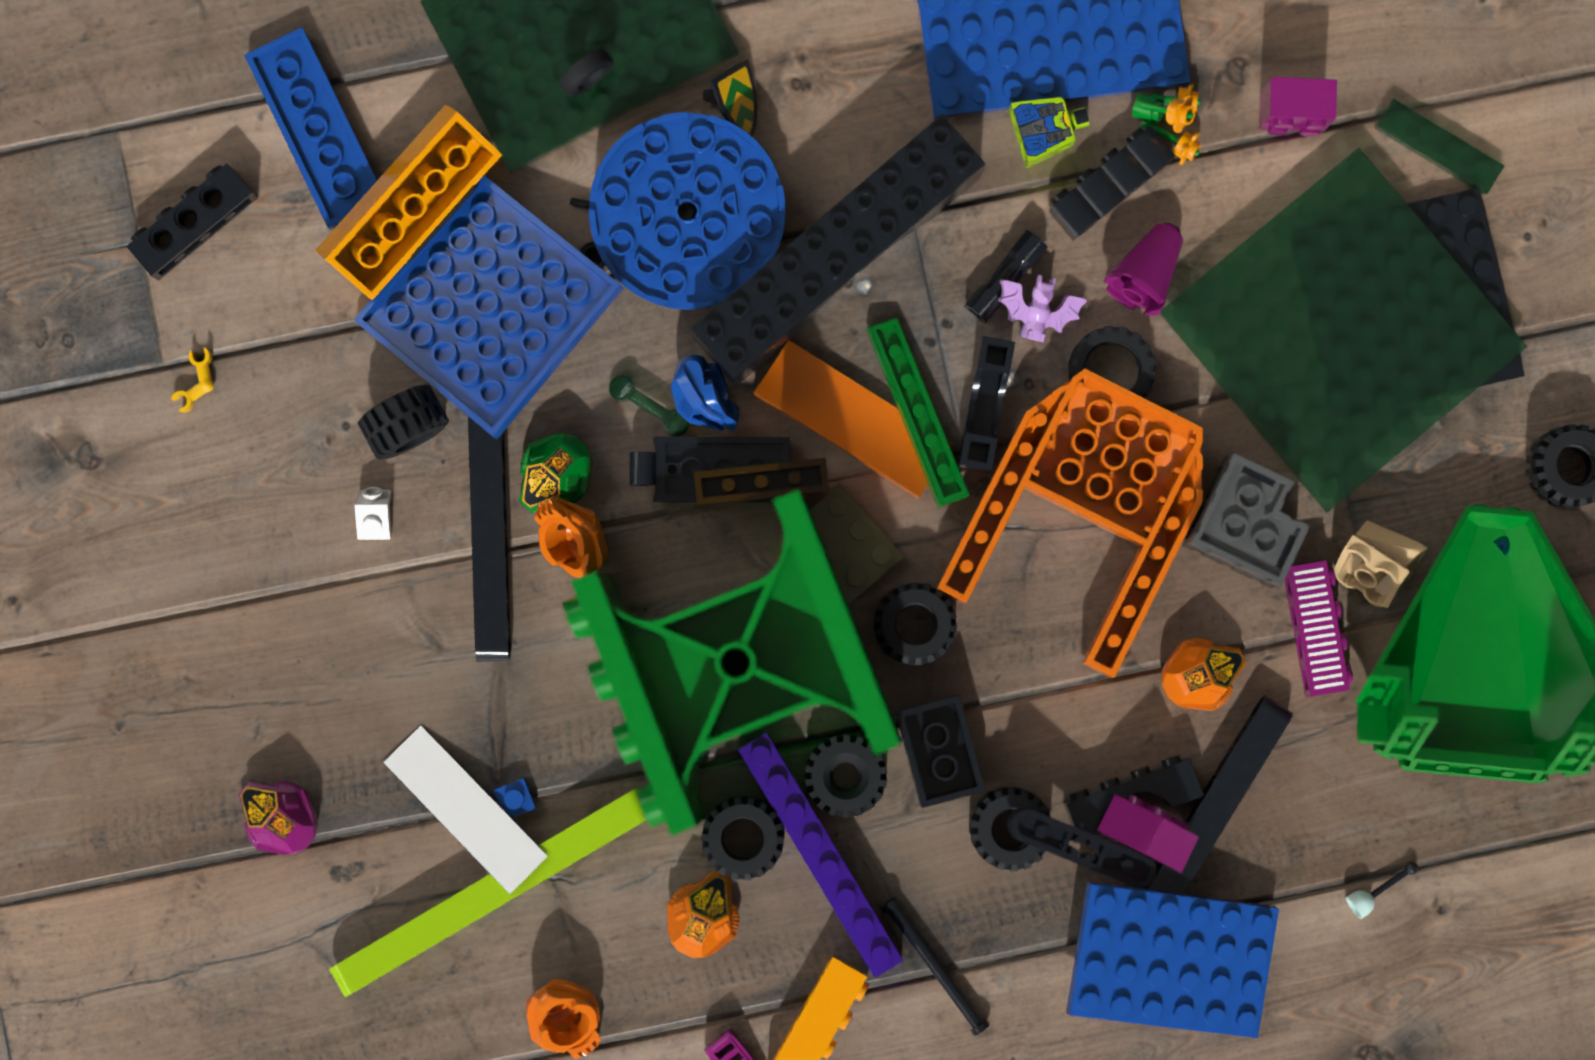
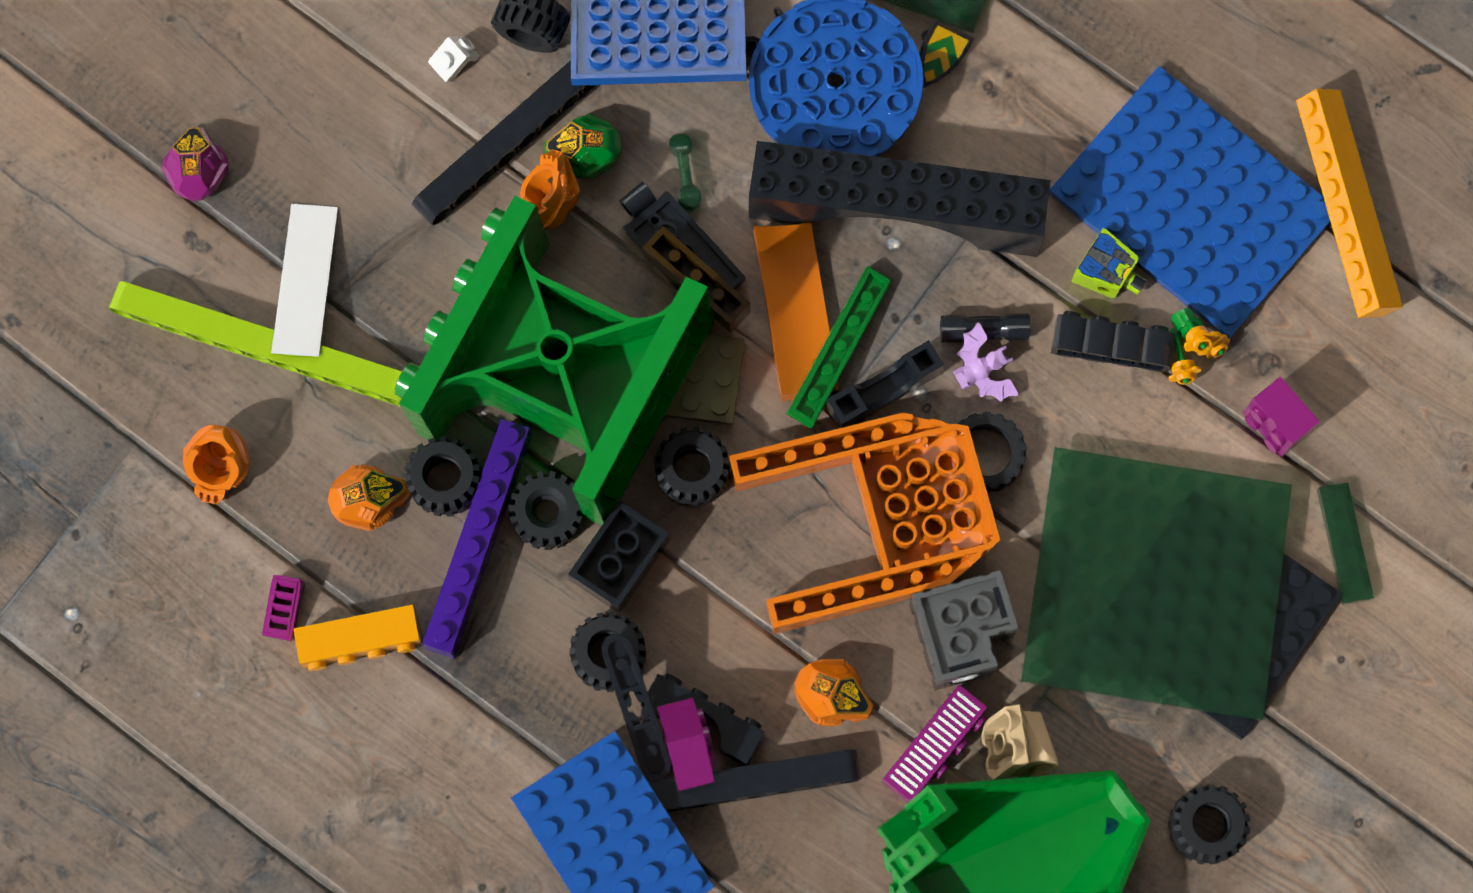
camera: 50 degrees right, 10 degrees down
blue plate [493,778,537,818] -> none
blue helmet [671,355,740,431] -> none
black bar [881,896,990,1036] -> none
magenta cone [1104,223,1184,315] -> none

